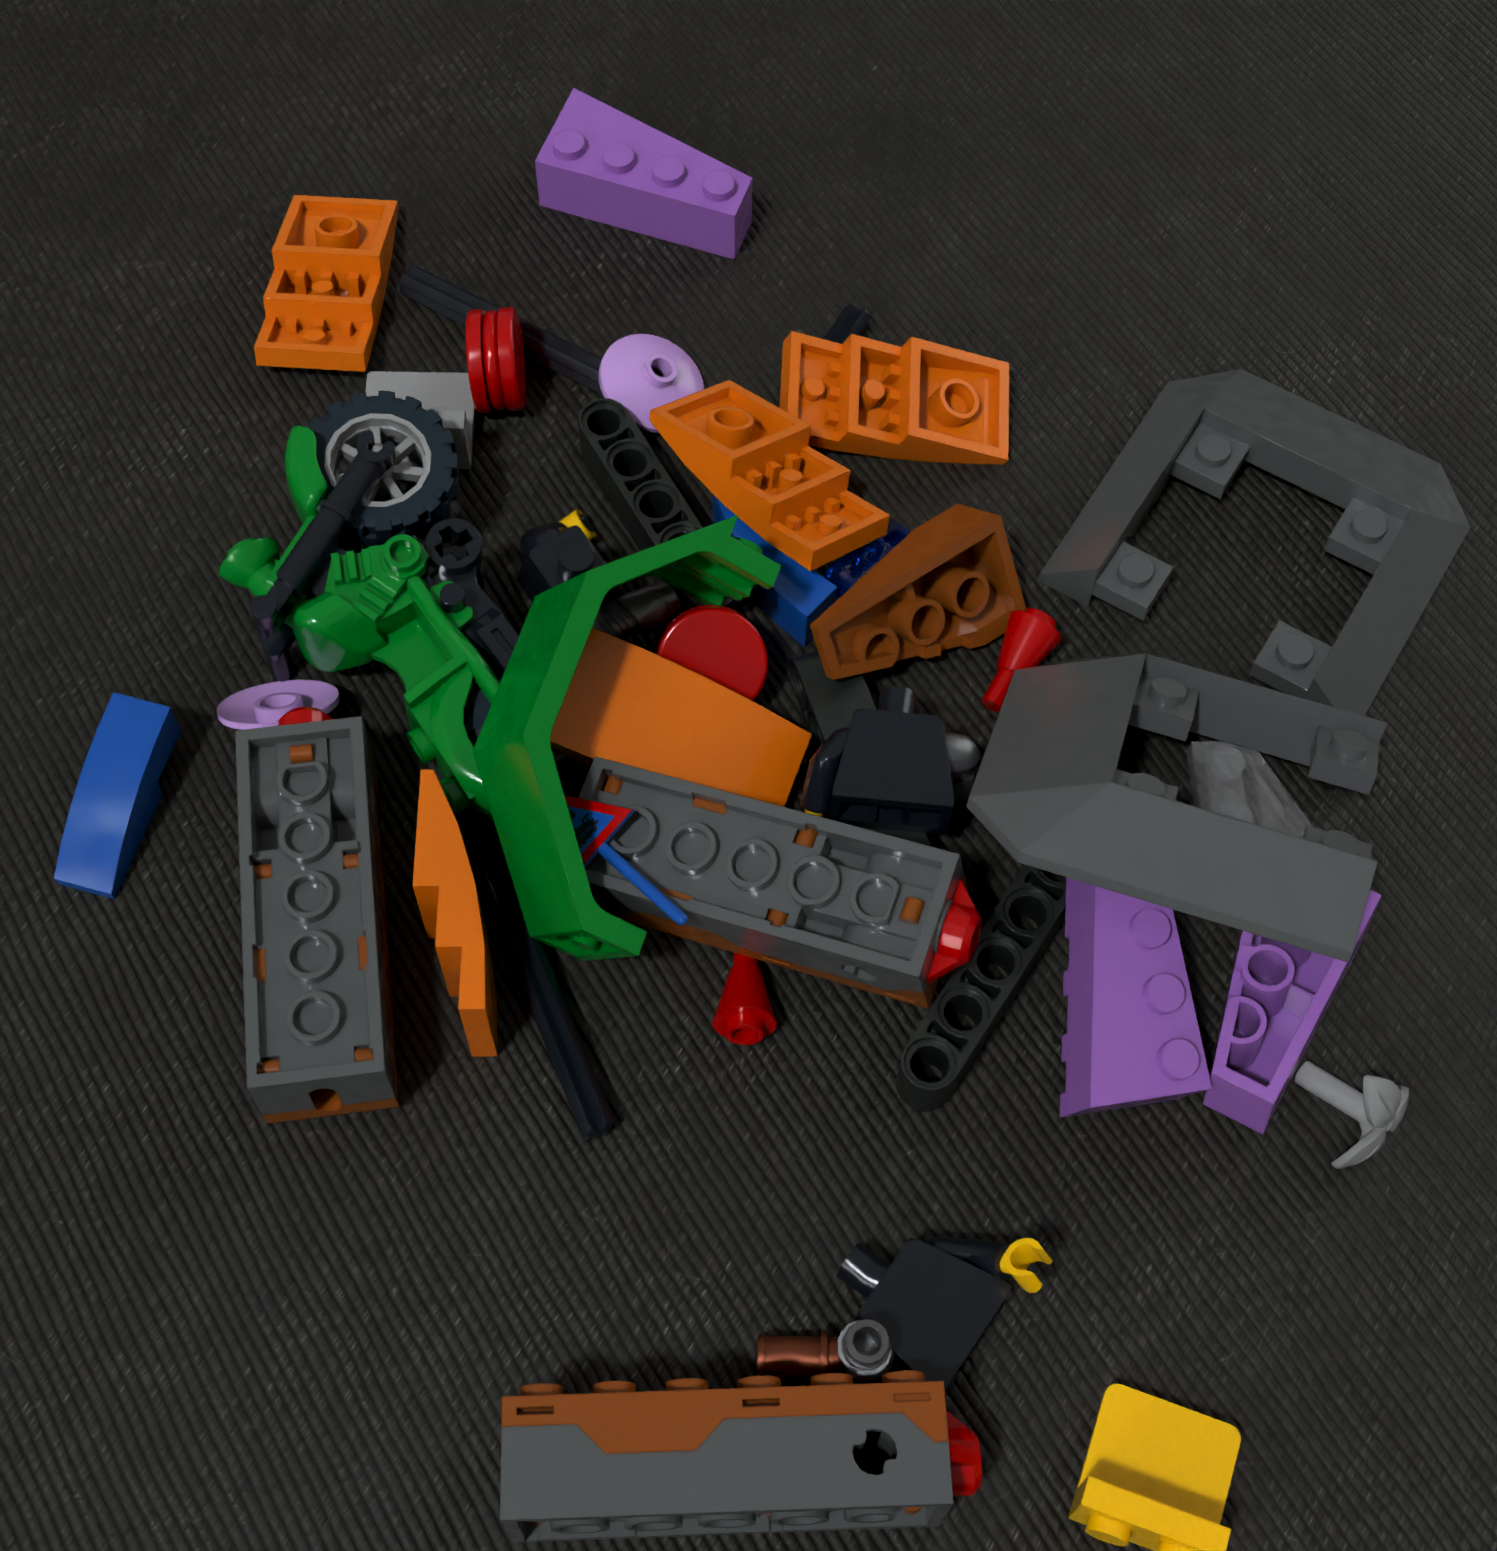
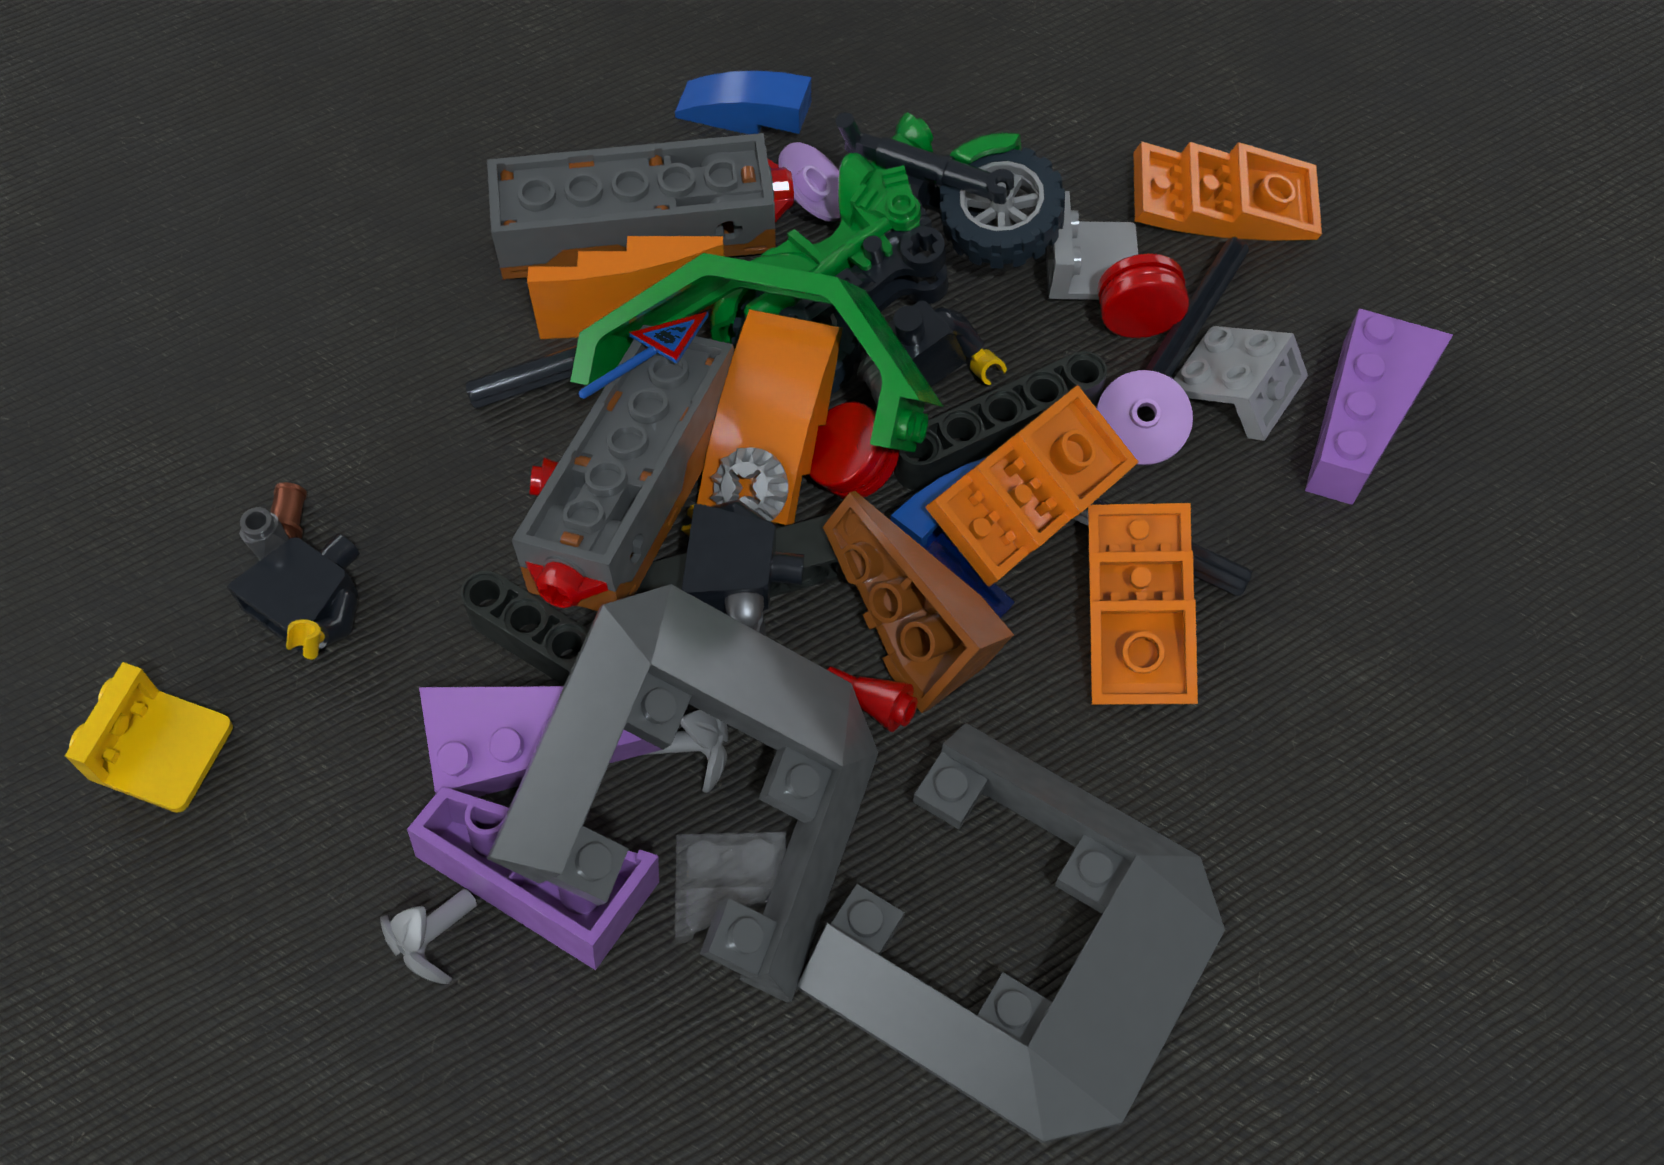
camera: 90 degrees right, 0 degrees up
dark grey piece [500,1370,982,1543] -> none
none -> light grey gear [710,447,788,521]
none -> light grey bracket [1173,326,1308,441]

